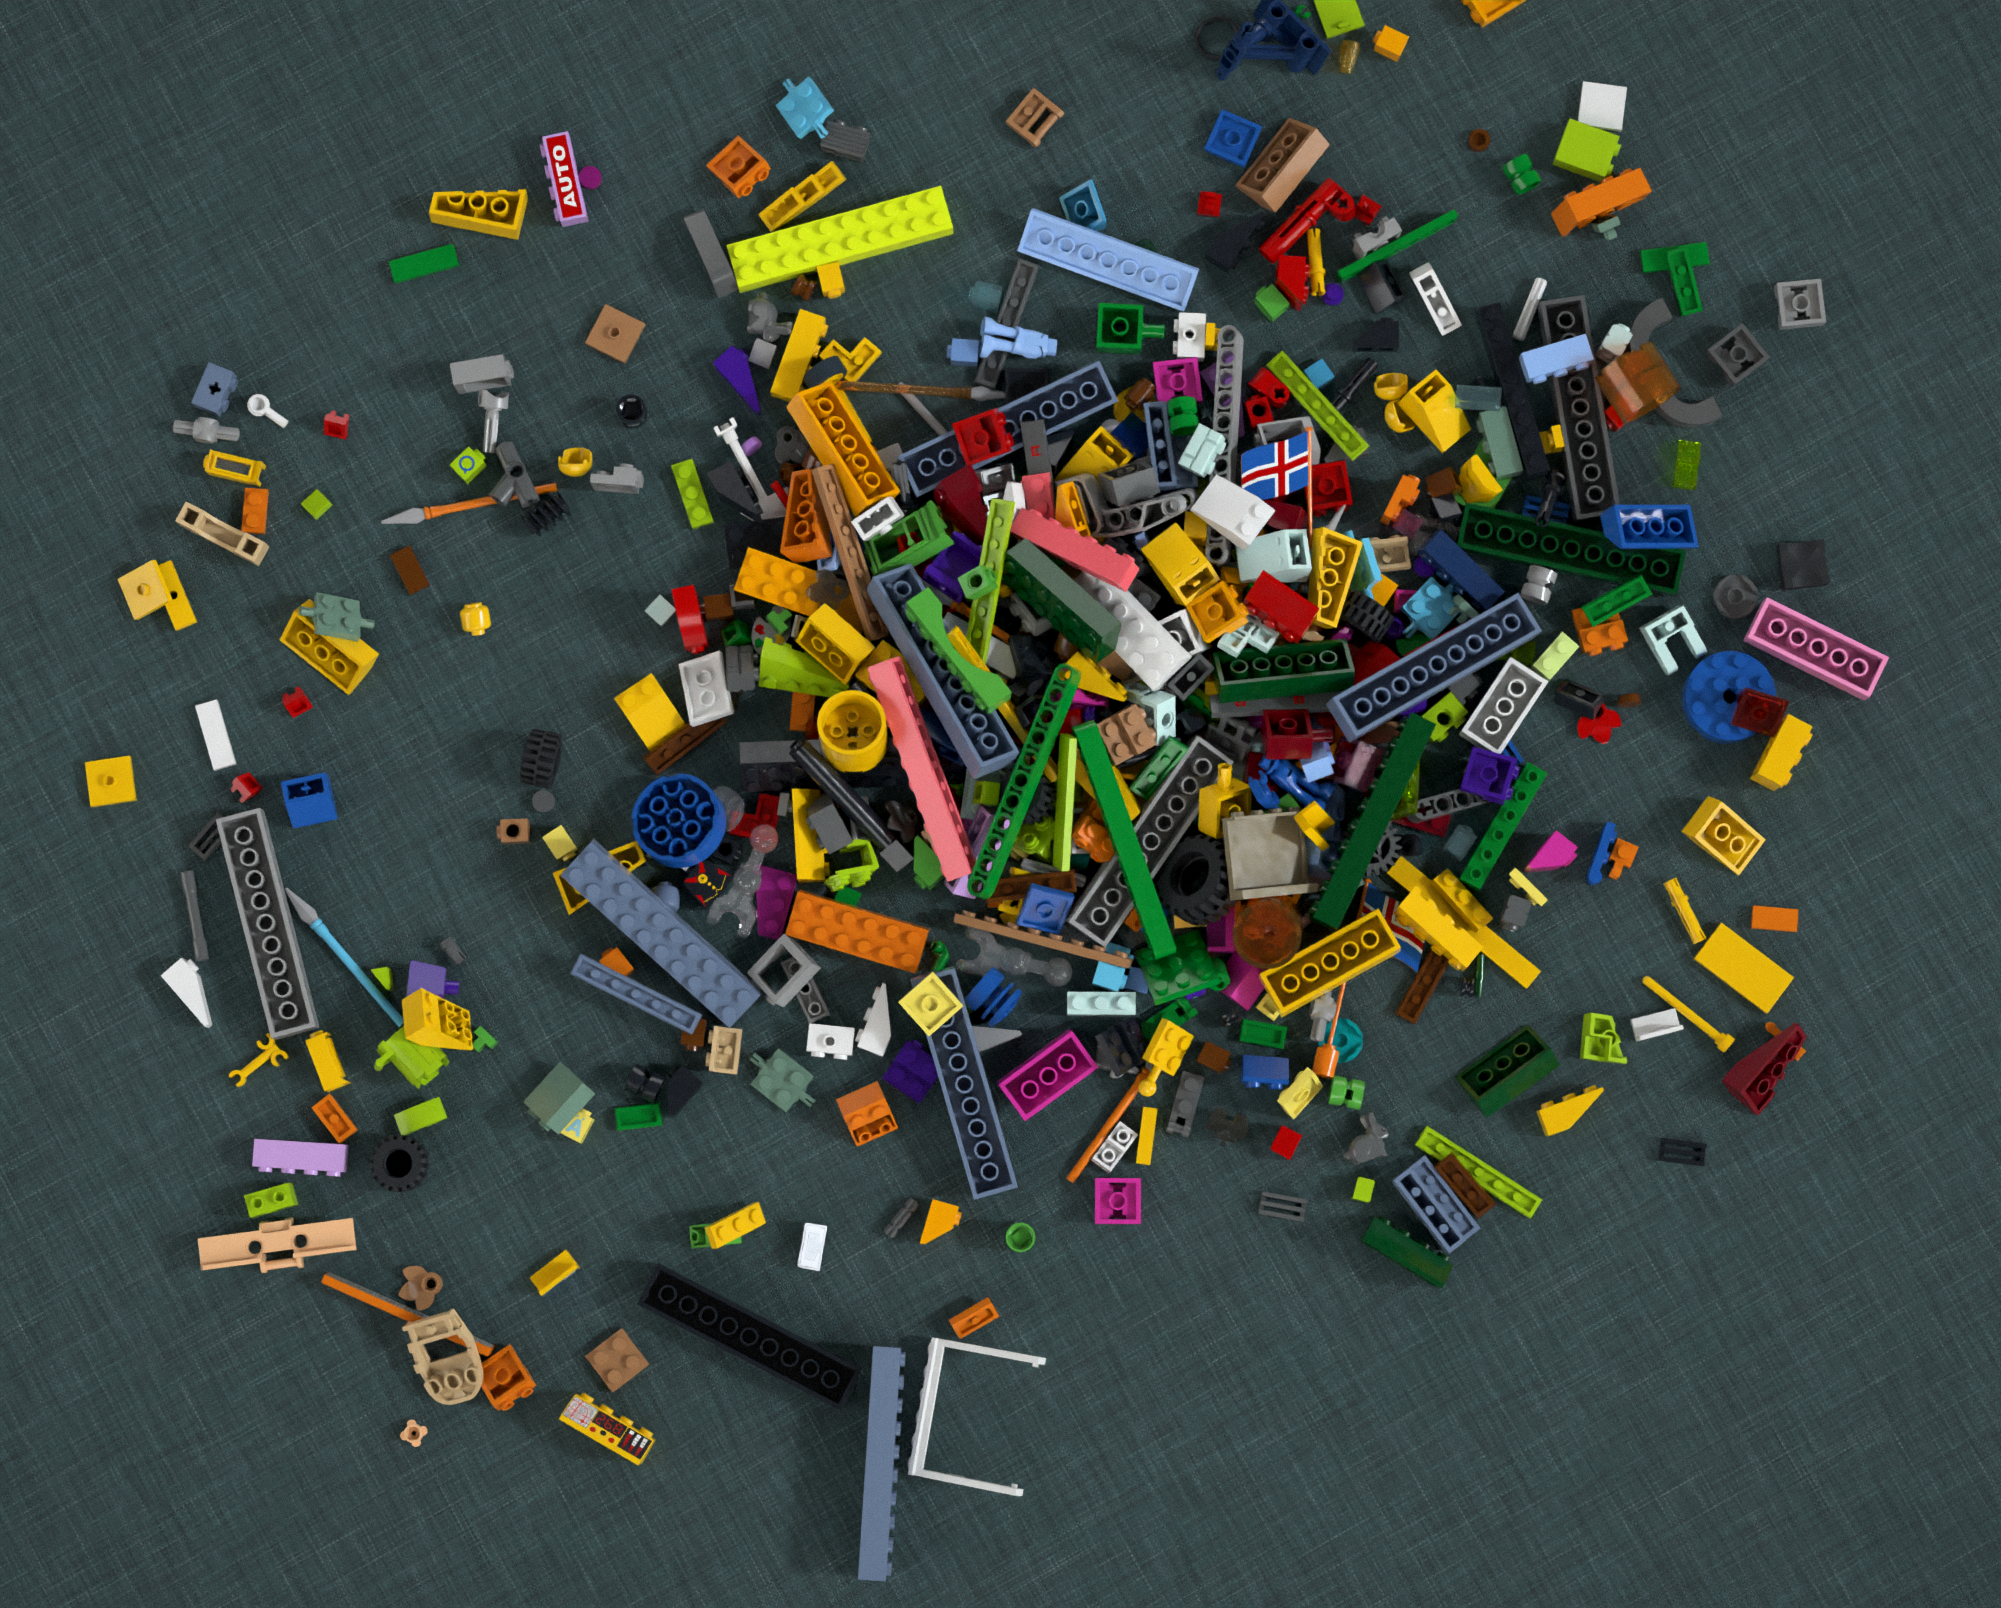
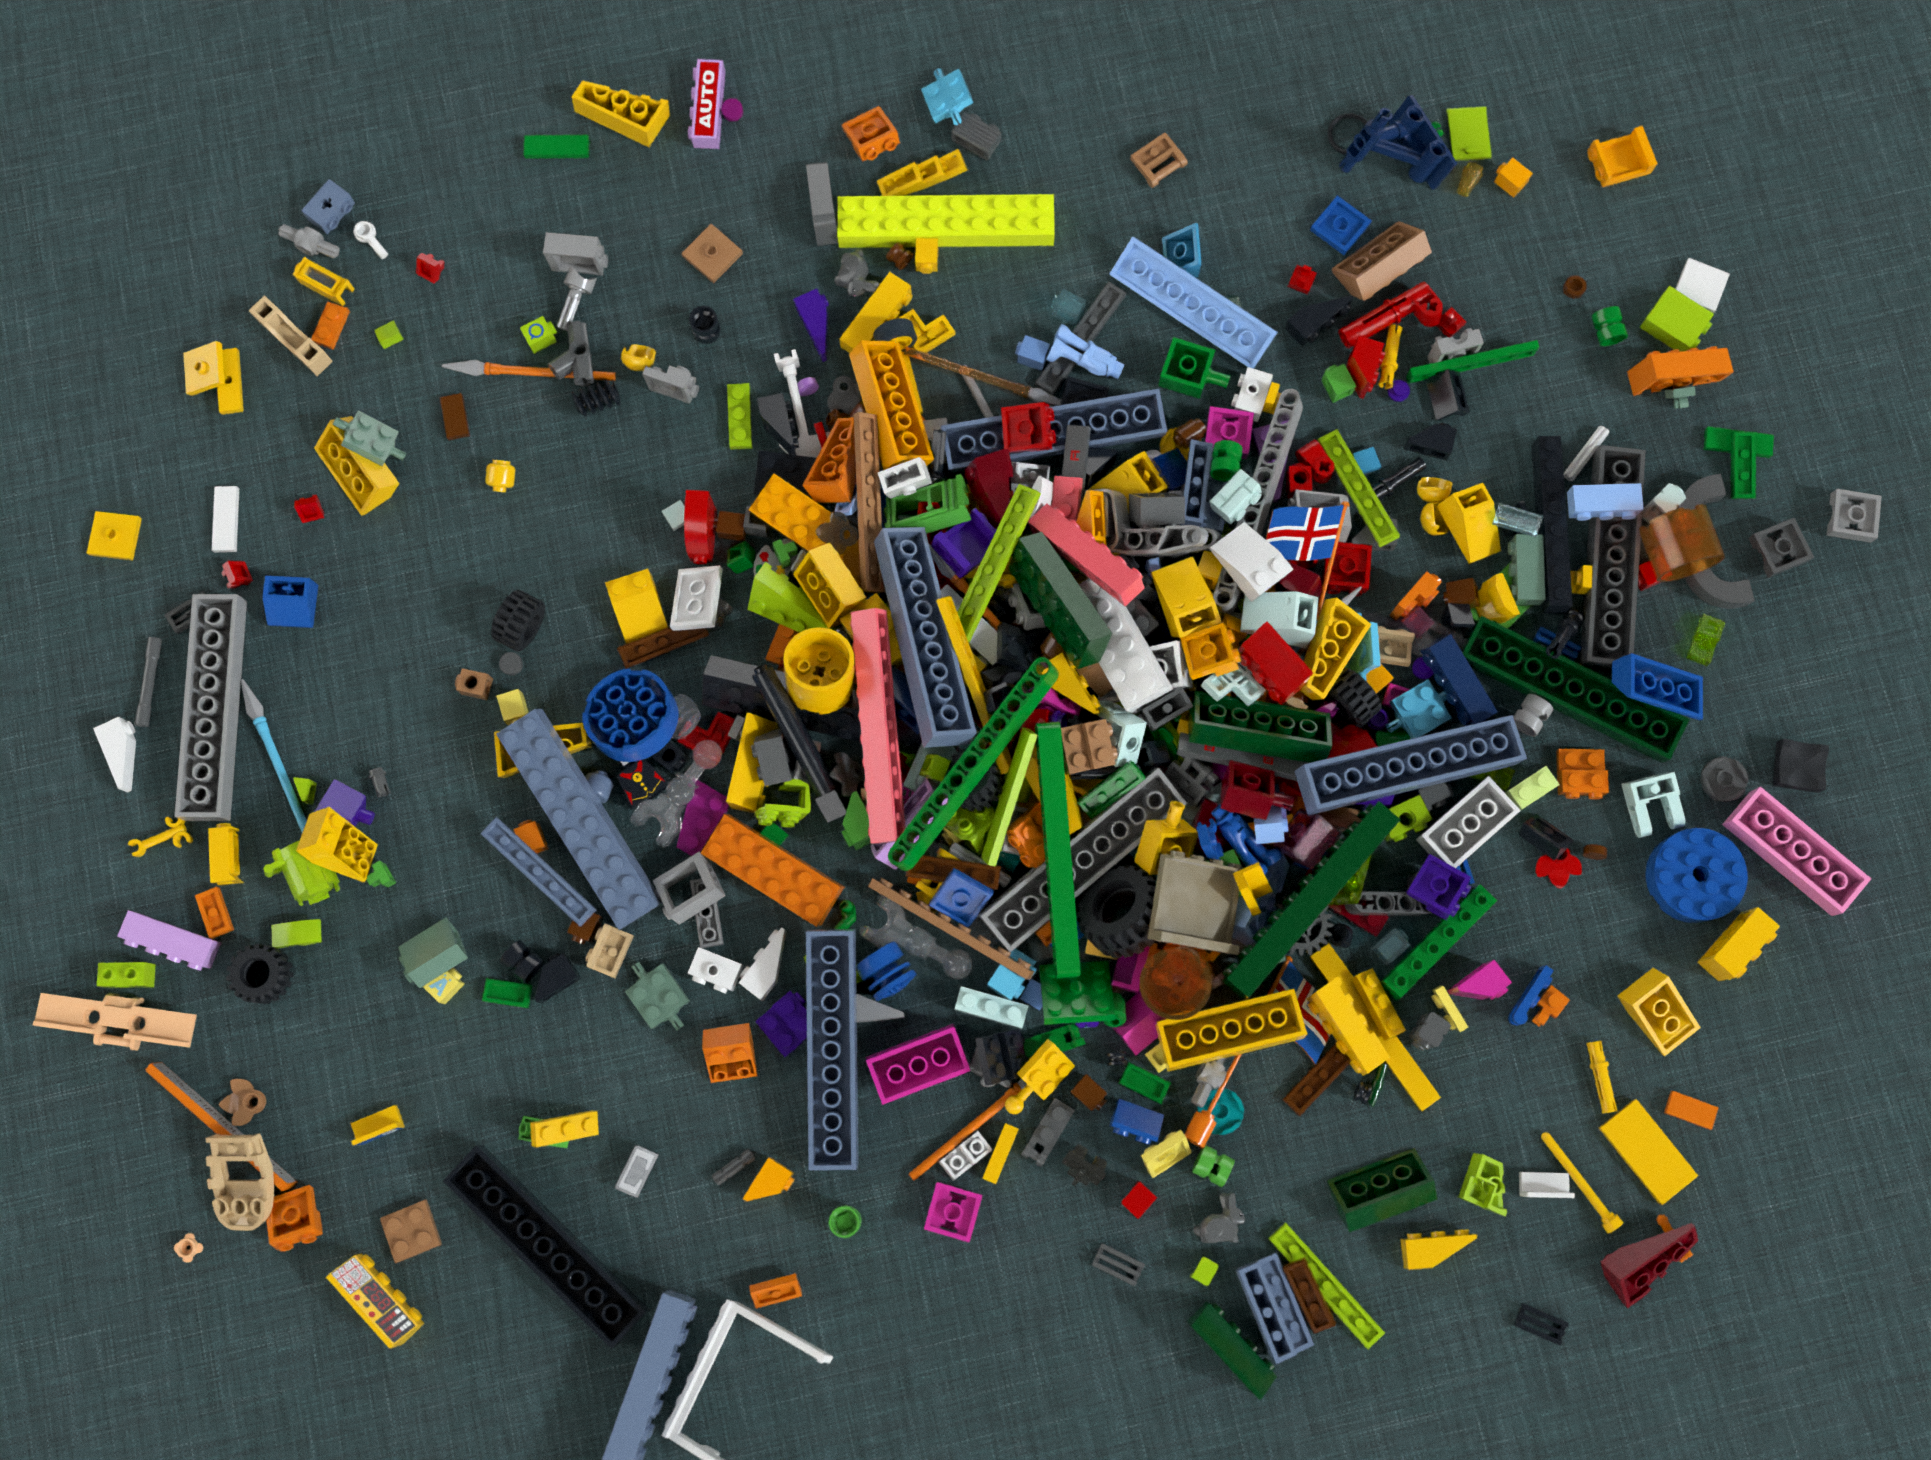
camera: 20 degrees right, 5 degrees down
dark grey brick [726,645,759,692] -> none
light grey slope [748,338,778,369] -> none
light yellow plate [898,971,963,1036] -> none
bright green arch [905,587,1012,715] -> none
bright green brick [958,565,998,600] -> none
white slope [1409,262,1462,336] -> none
sand green tile [1449,594,1479,624] -> none
green tile [1581,574,1652,627] -> none
clear red slope [1731,687,1789,737] -> none

